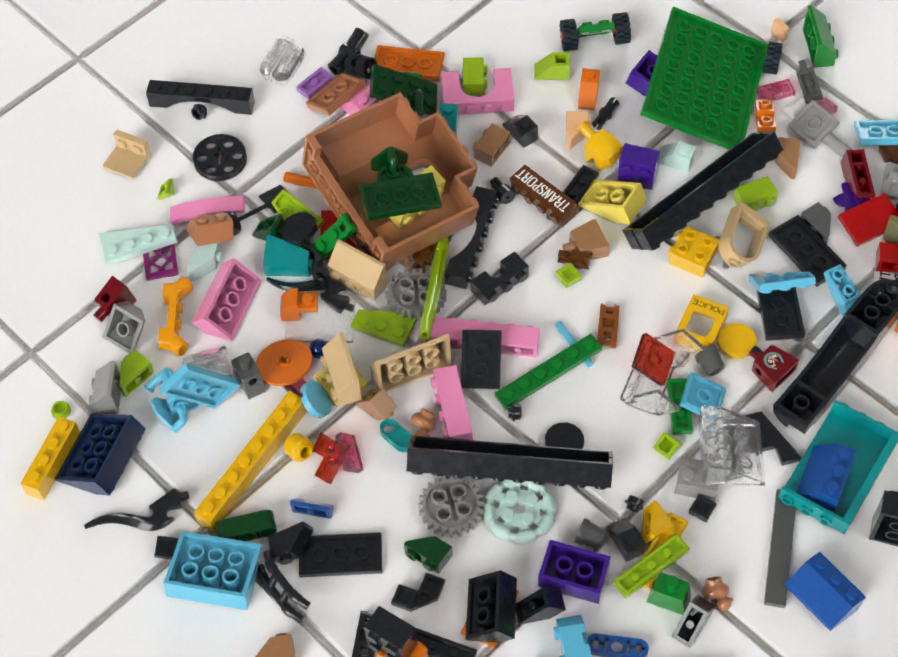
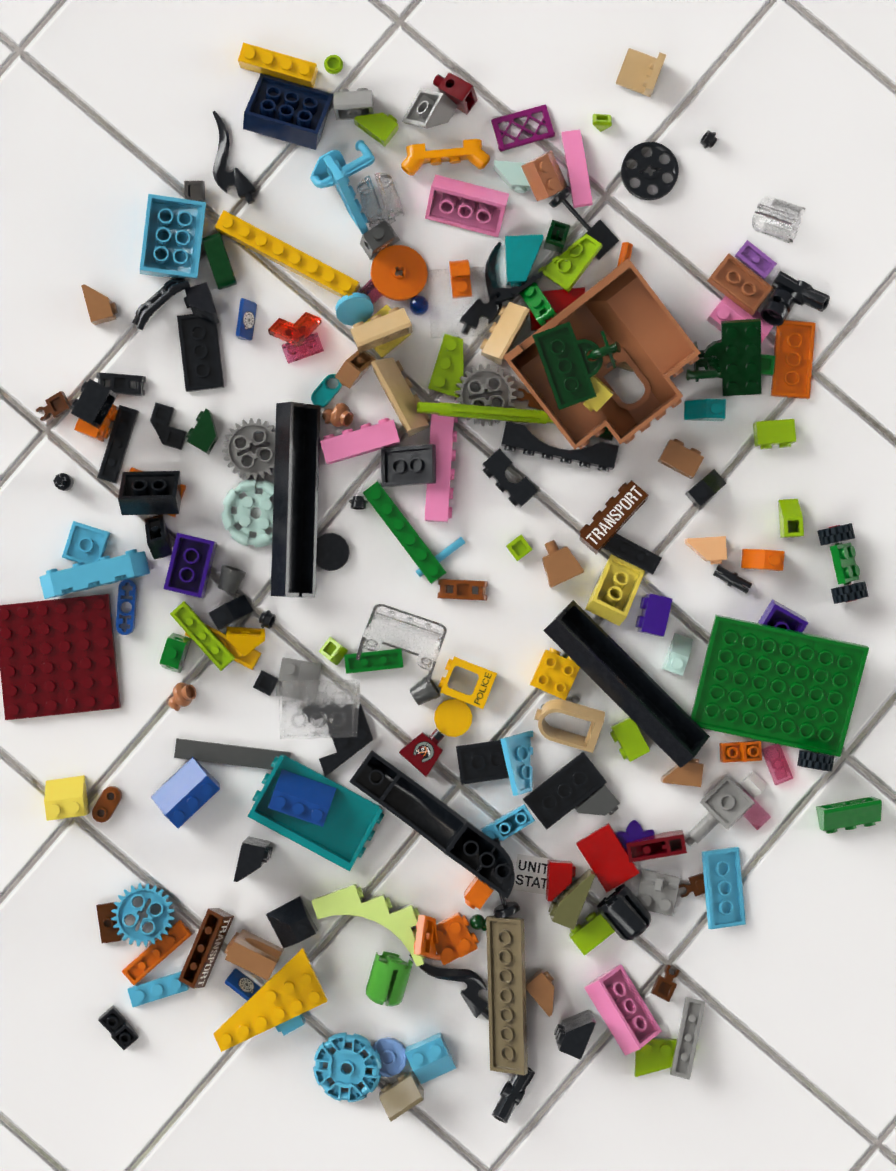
camera: 85 degrees right, 30 degrees up
light aqua wing [99,224,178,266] -> none
black arch [146,80,255,115] -> none
black tile [280,212,317,244] -> none
yellow head [284,433,313,462] -> none
bright pink arch [441,67,514,115] -> none
black piece [490,177,515,204] -> none
reddish brown plate [558,249,591,270] -> none
yellow piece [577,121,623,170] -> none
clear red tile [631,333,675,386] -> none
slope [672,594,716,648] -> none
medium azure tile [679,372,726,422] -> none
light nougat tile [771,18,789,42] -> none
dark grey hinge [796,59,823,104] -> none

